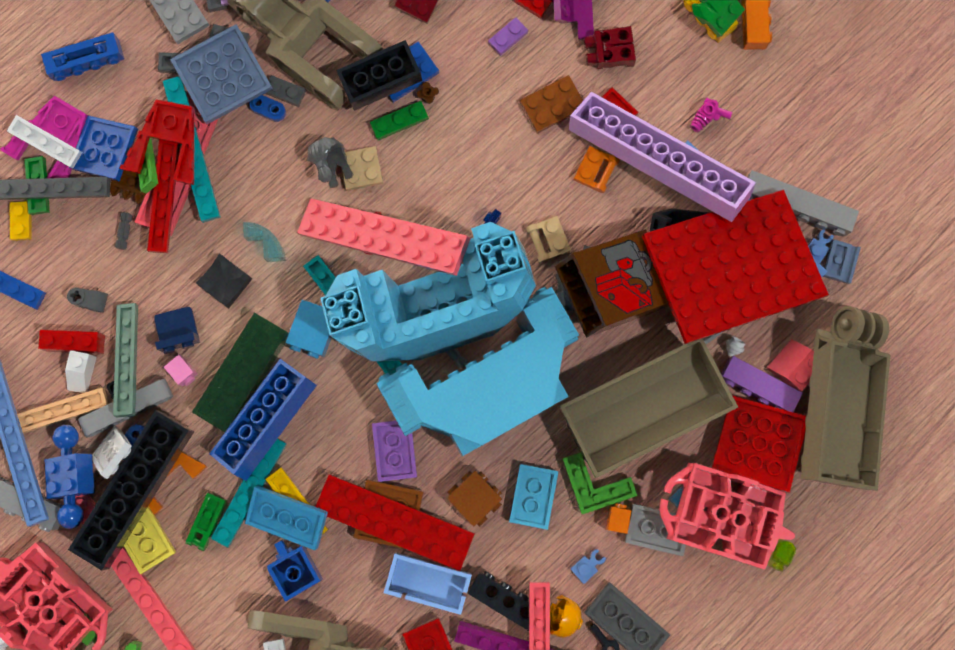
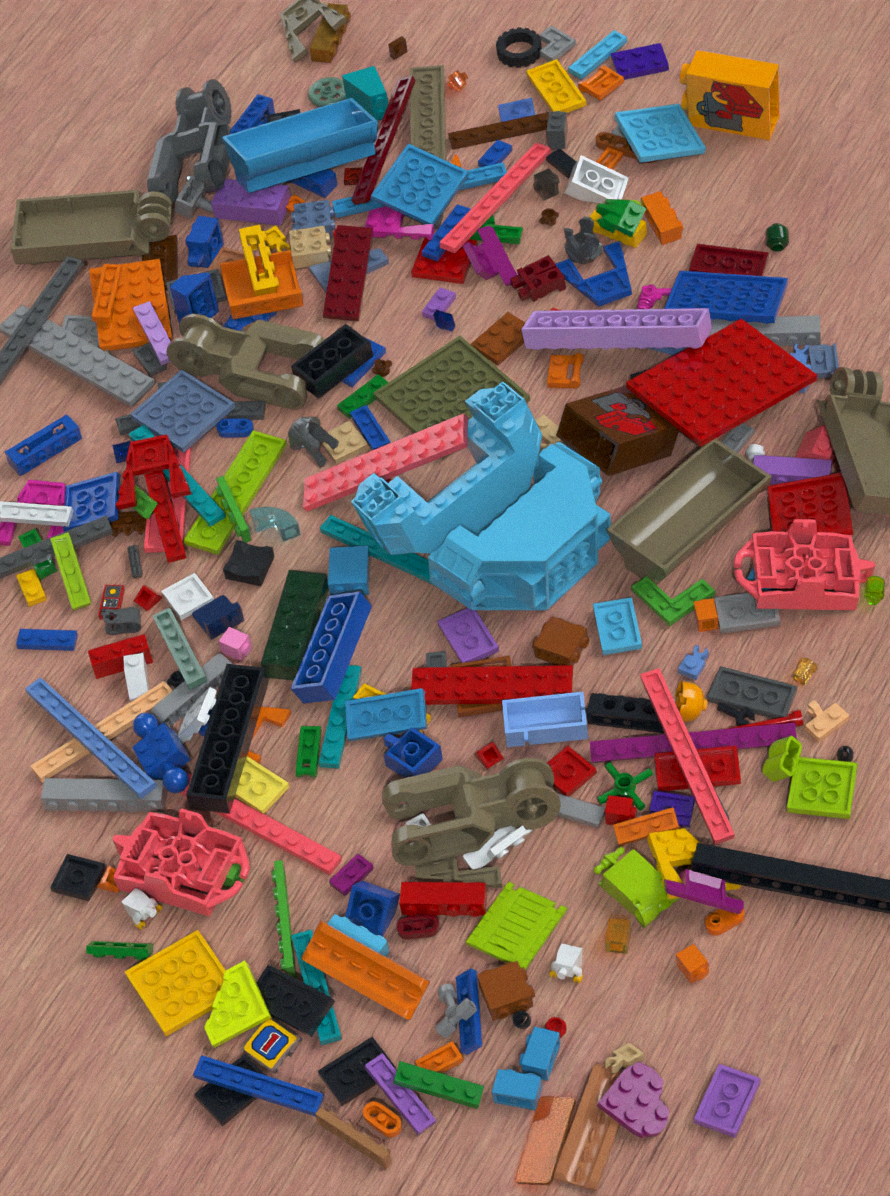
camera: 10 degrees left, 30 degrees down
none -> lime plate [50,532,92,611]
none -> tile [98,585,125,620]
none -> clear blue plate [112,441,131,463]
none -> red slope [134,585,163,611]
none -> white plate [161,573,214,620]
none -> lime plate [184,430,287,555]
none -> bright green plate [215,476,251,543]
none -> blue plate [350,405,390,450]
none -> olive plate [373,336,530,459]
none -> dark grey plate [426,651,447,667]
none -> clear blue plate [433,310,456,331]
none -> red slope [474,742,504,769]
none -> blue wing [556,241,632,307]
none -> dark grey piece [564,216,603,265]
none -> blue plate [664,271,788,324]
none -> dark red plate [689,244,769,276]
none -> dark green head [765,223,789,252]
none -> clear yellow bush [792,658,818,685]

